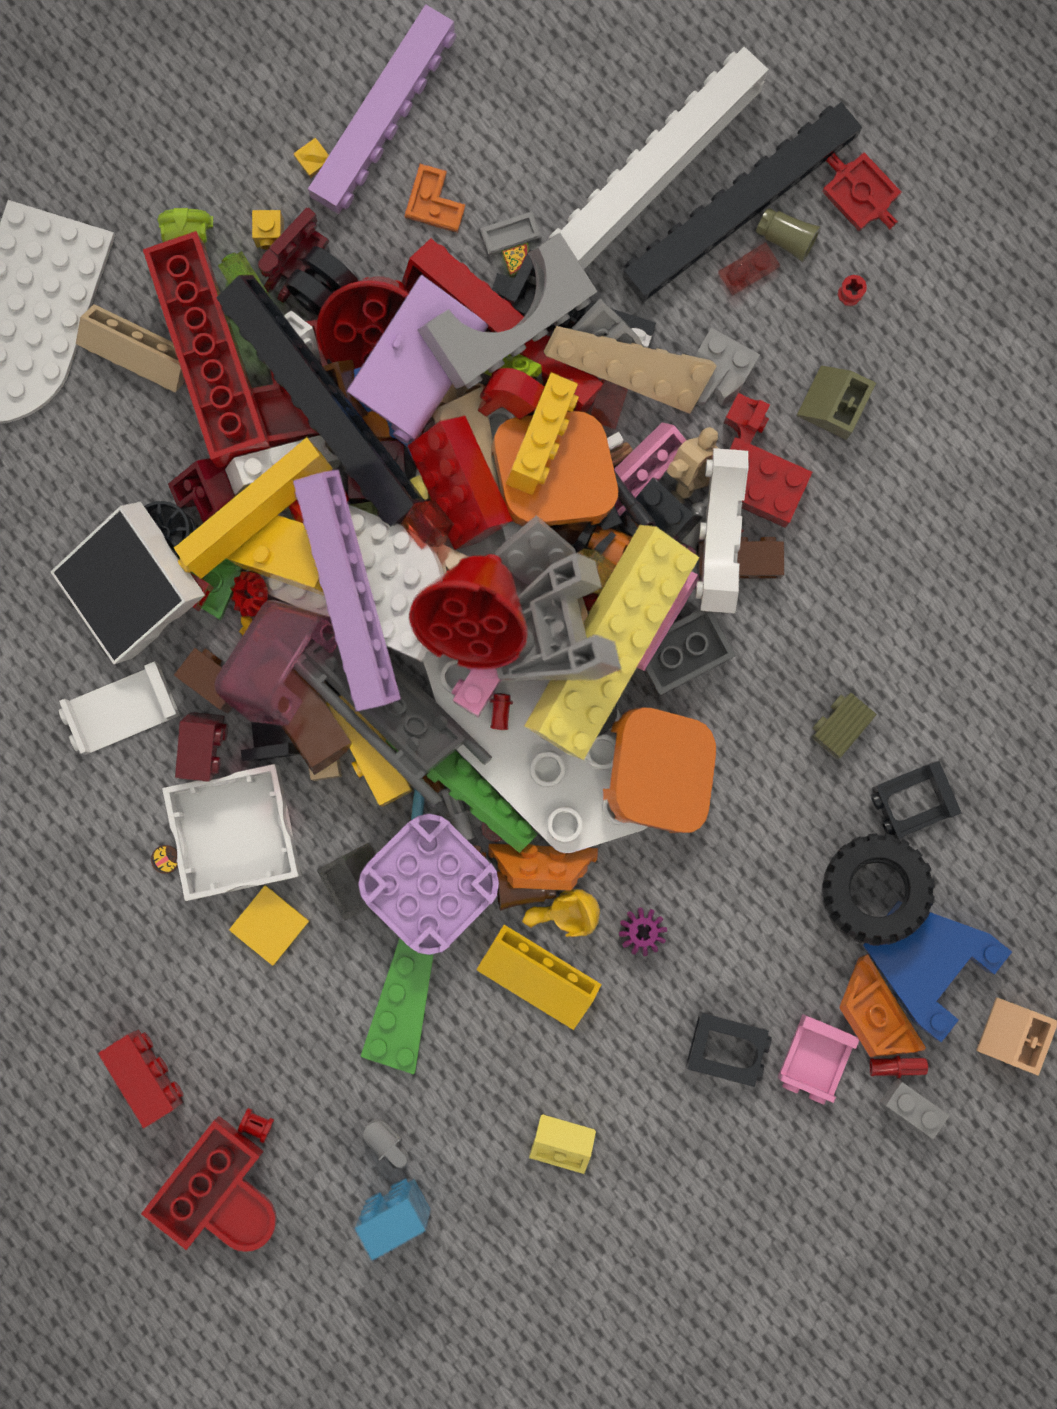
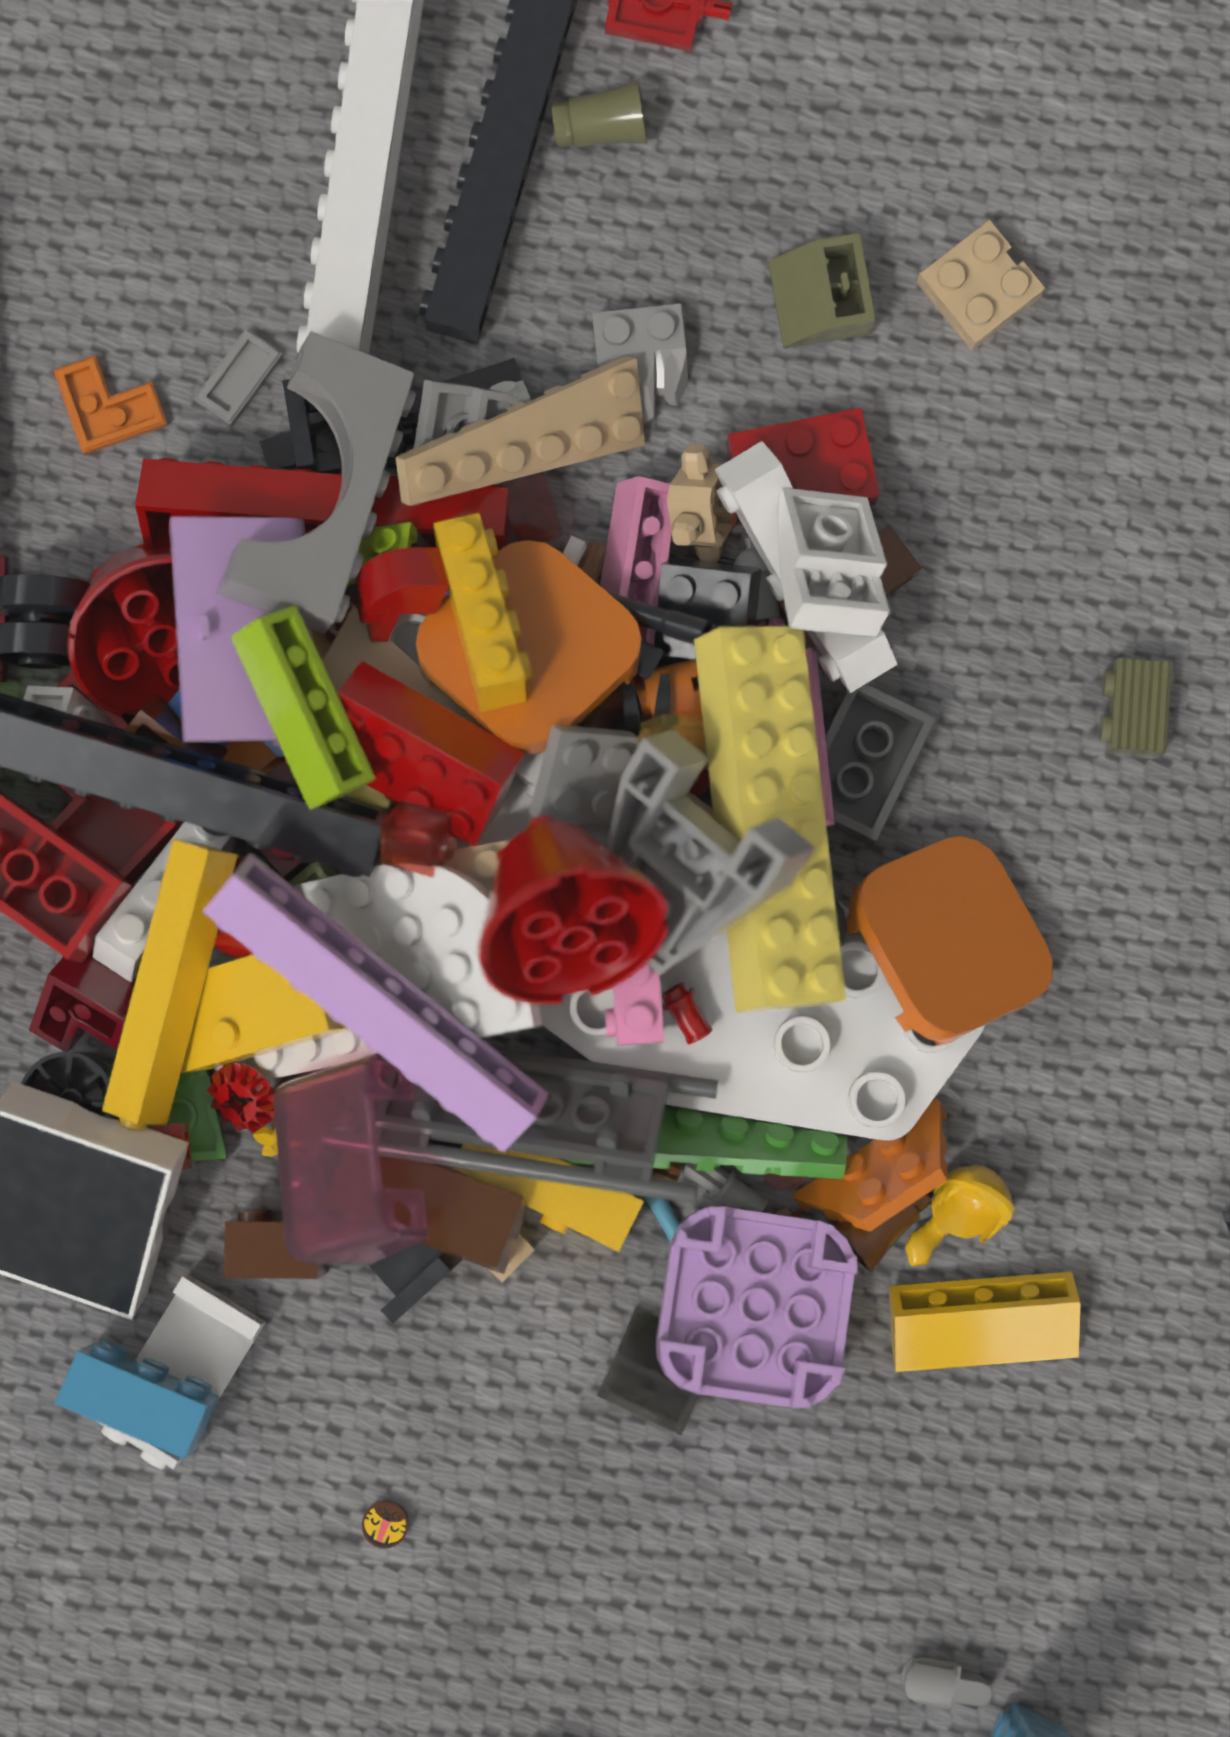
camera: 30 degrees left, 0 degrees up
white tile [162,764,301,901] -> none
dark red brick [175,712,228,782] -> none
yellow tile [229,885,309,966] -> none
bright green wing [360,938,434,1075] -> none
tile [501,242,529,278] -> none
light yellow panel [529,1115,596,1174] -> none
magenta gear [618,907,667,956] -> none
clear red hinge [718,242,780,296] -> none
red brick [723,393,770,443] -> none
red bush [838,275,867,306] -> none
none -> dark azure brick [54,1340,220,1459]
none -> lime brick [230,605,375,810]
none -> white slope [778,488,890,637]
none -> tan piece [916,219,1046,351]

